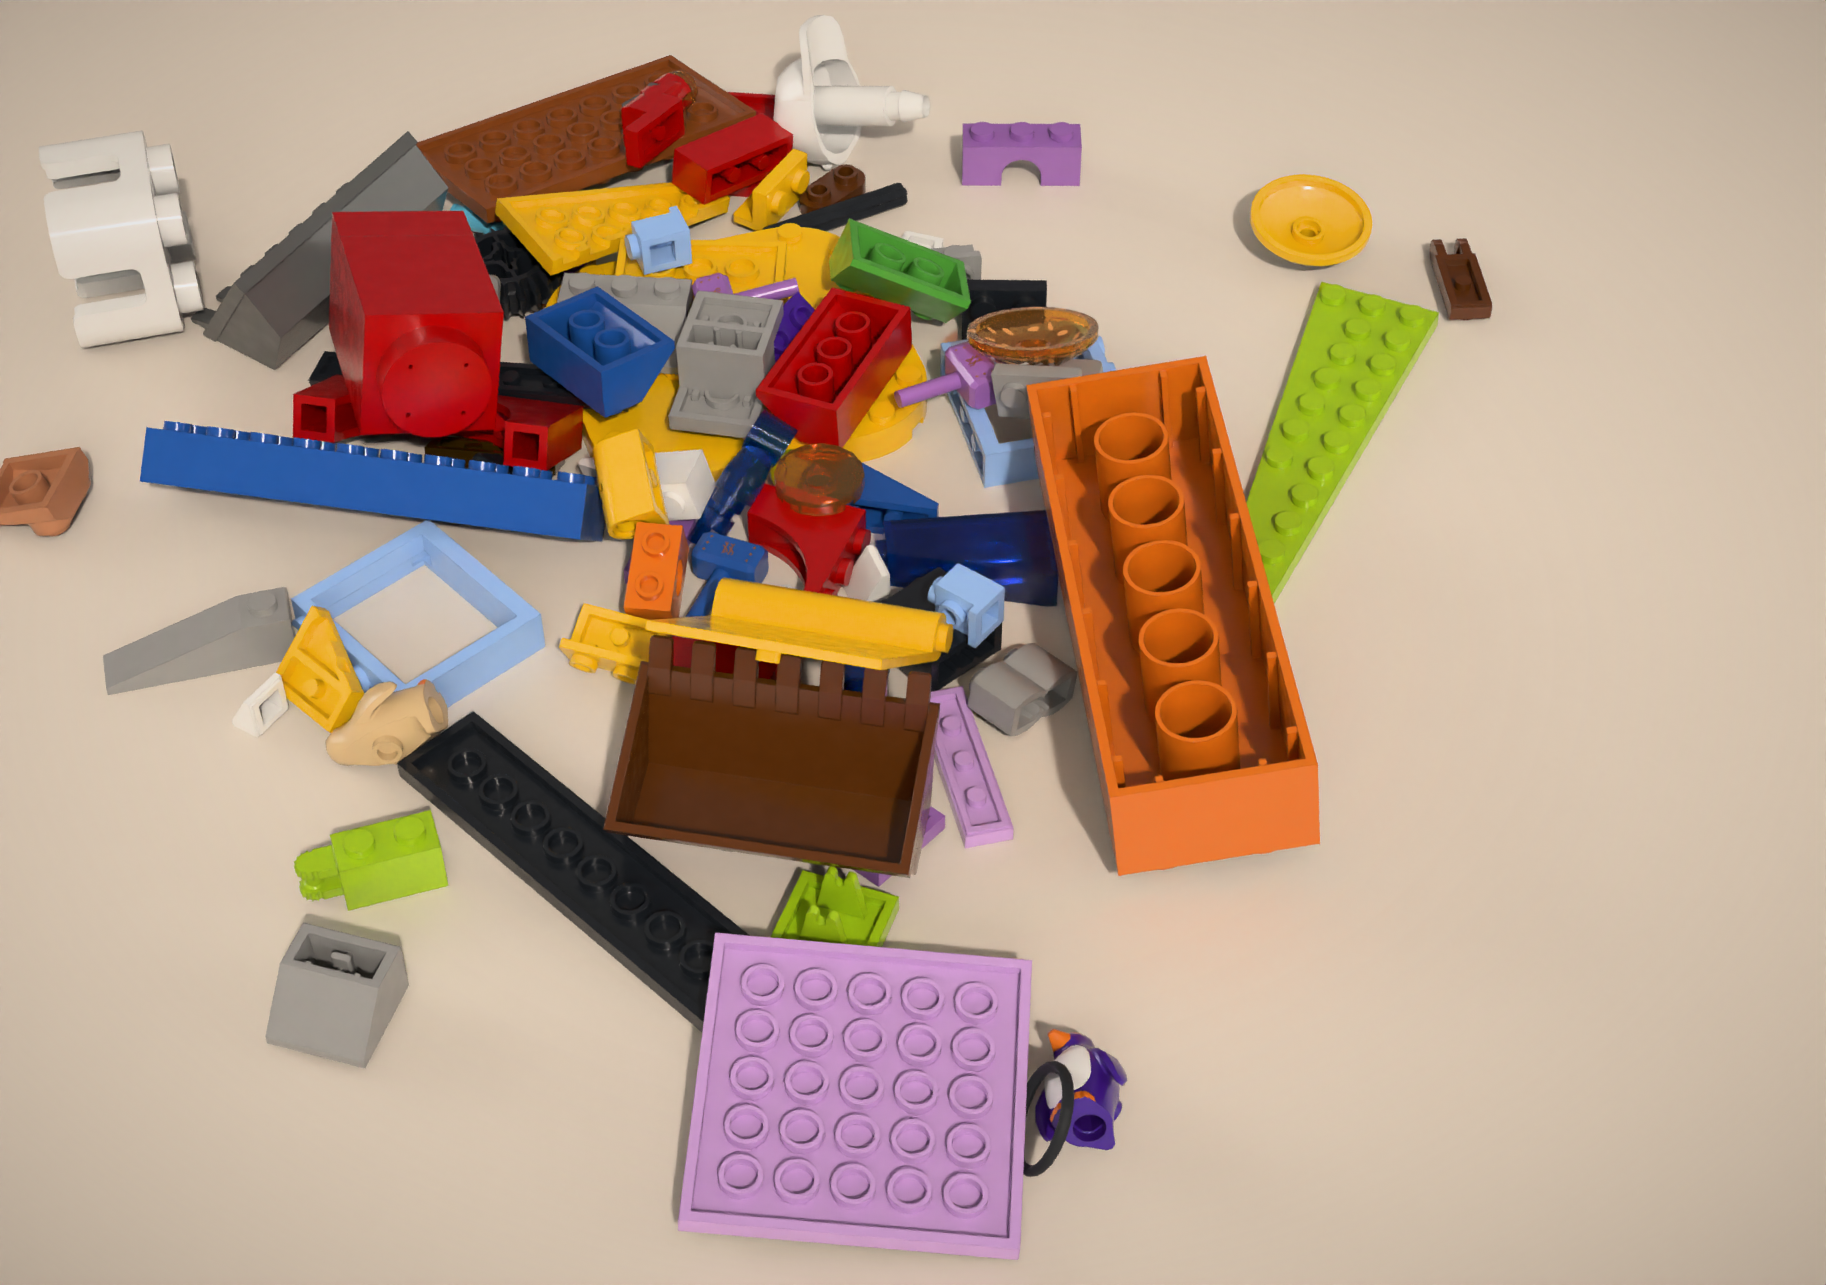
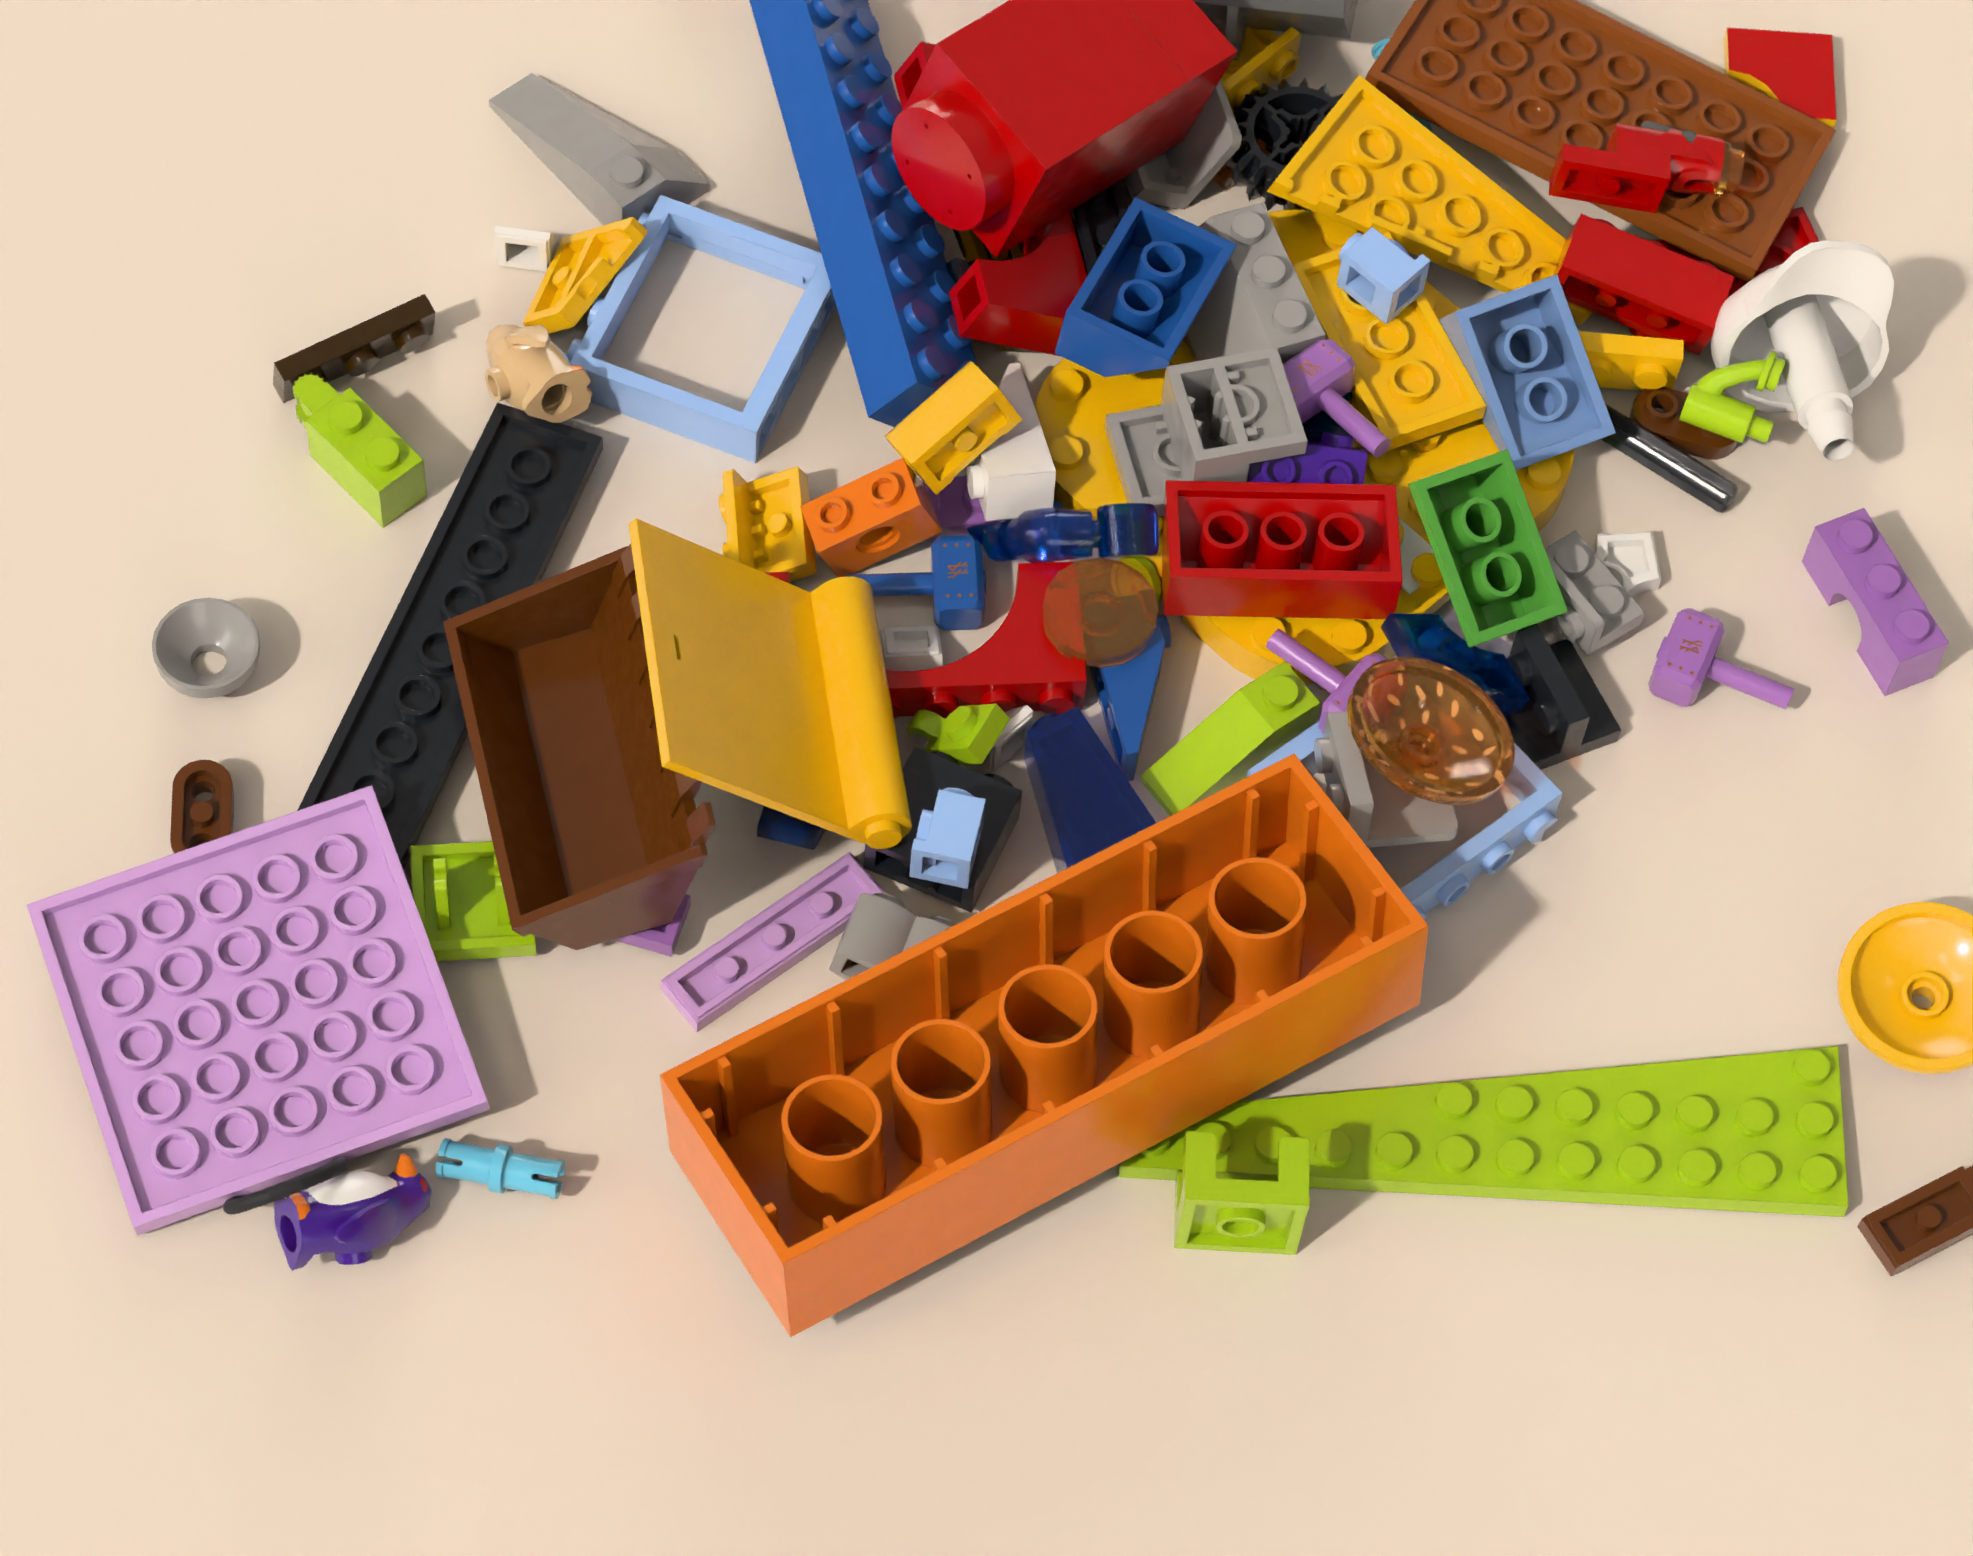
camera: 60 degrees right, 15 degrees up
light grey slope [265,923,409,1068] -> none
none -> light grey piece [152,598,260,699]
none -> reddish brown plate [170,760,234,854]
none -> dark brown plate [273,294,436,403]
none -> medium azure pin [436,1138,566,1200]
none -> lime plate [905,704,1010,765]
none -> lime slope [1140,661,1321,816]
none -> lime panel [1174,1131,1310,1255]
none -> clear blue tile [1381,613,1530,713]
none -> medium blue slope [1439,274,1616,470]
none -> medium lavender piece [1648,608,1795,710]
none -> lime plant [1679,350,1787,443]
none -> red tile [1724,27,1837,129]

